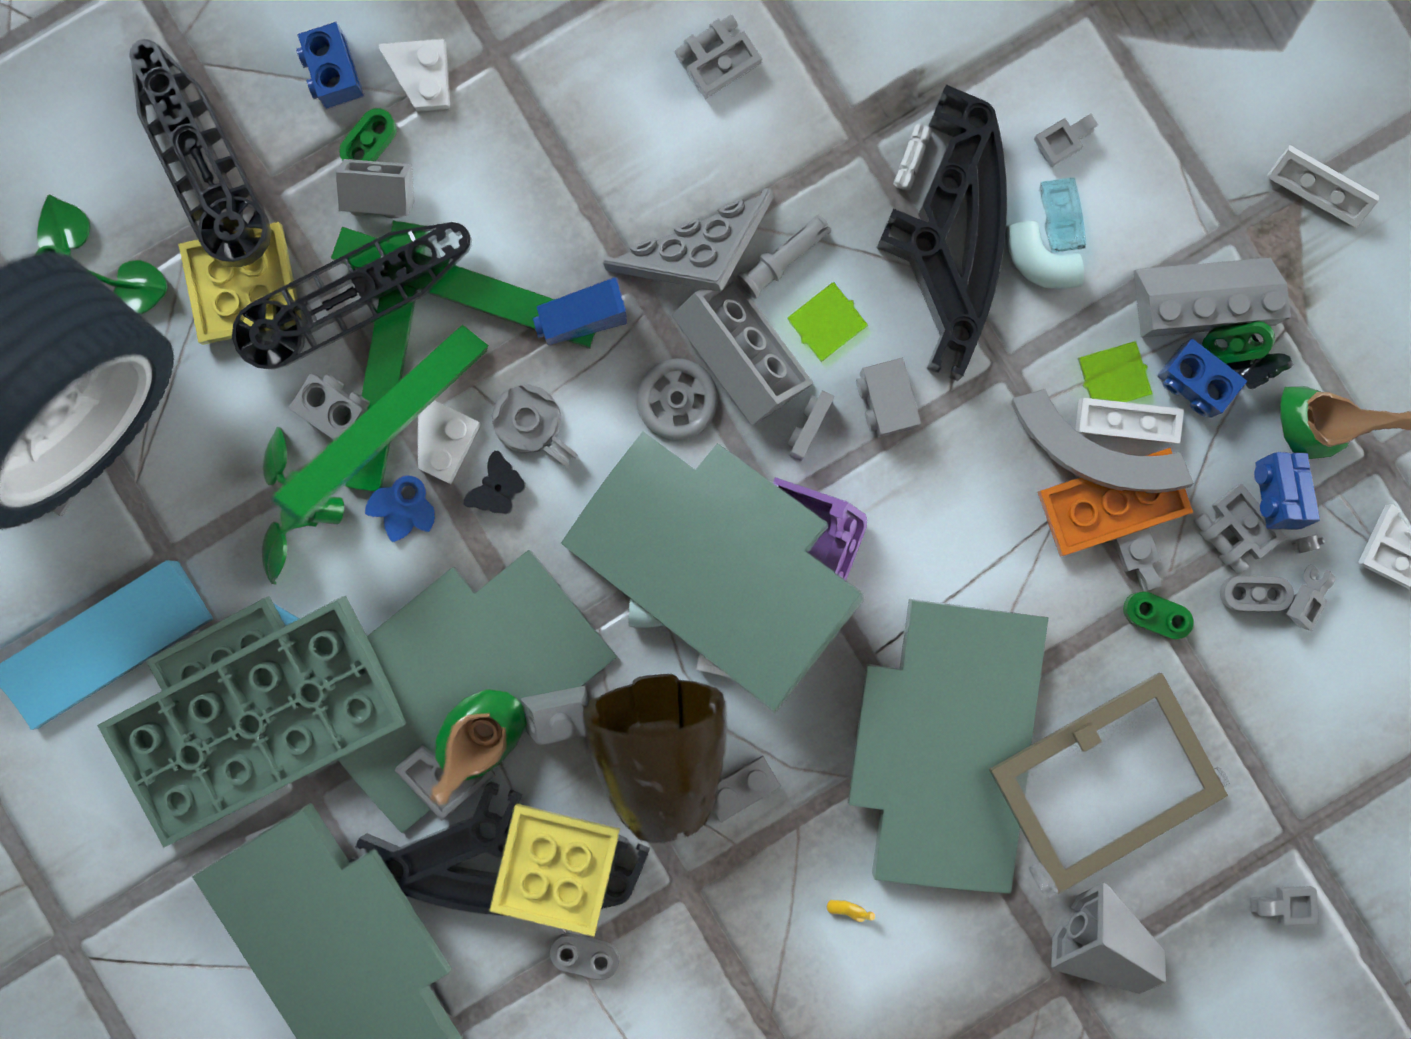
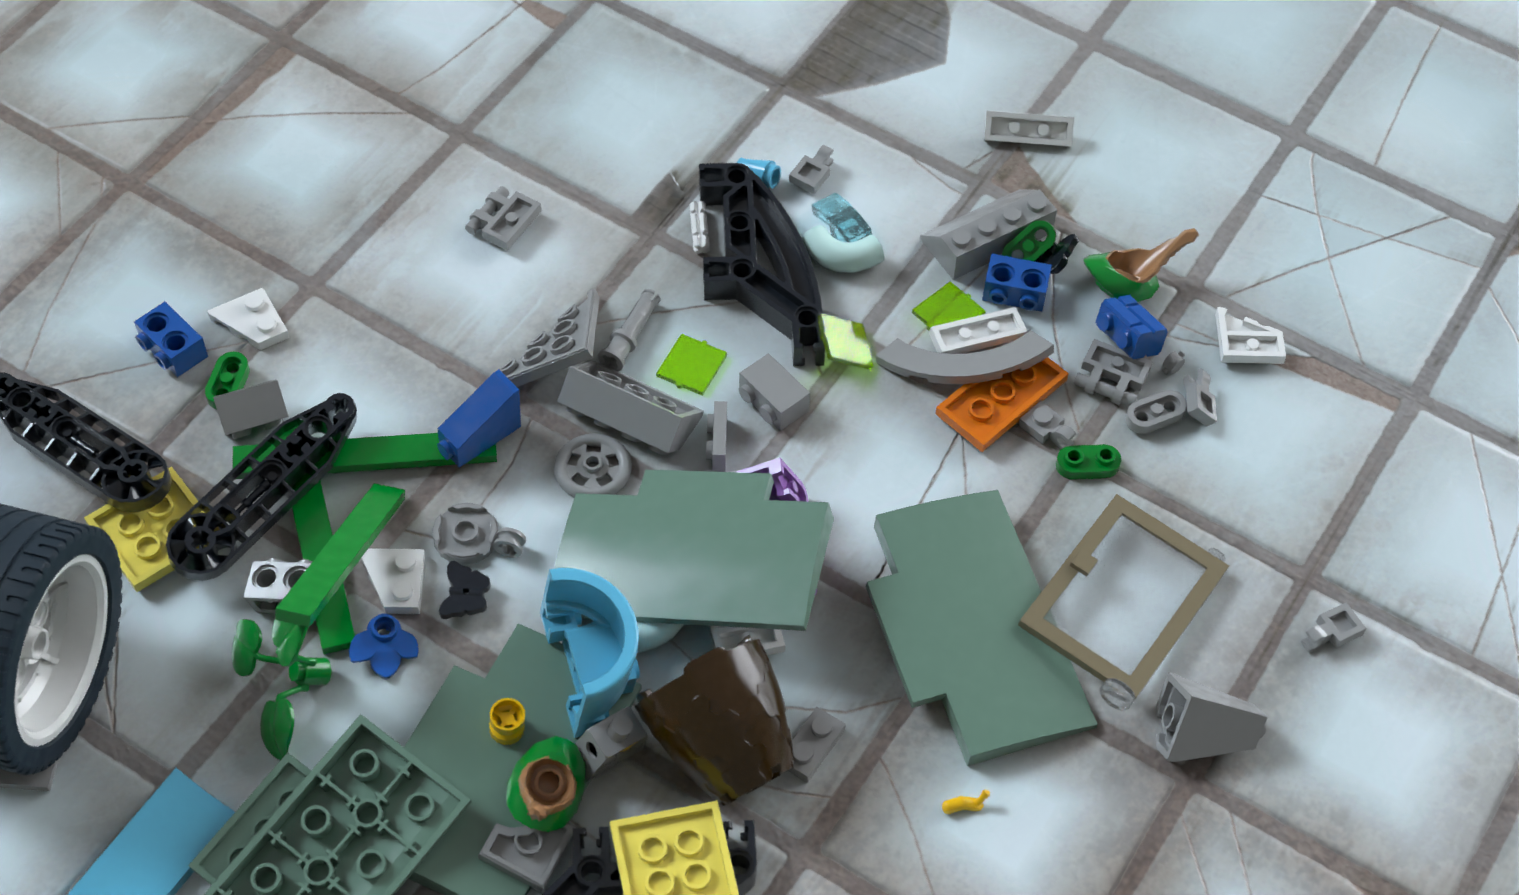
camera: 30 degrees left, 30 degrees down
none -> yellow wheel [490,698,525,745]
none -> medium azure piece [540,568,640,738]
none -> medium azure cone [737,158,781,189]
none -> clear neon green piece [818,313,874,370]

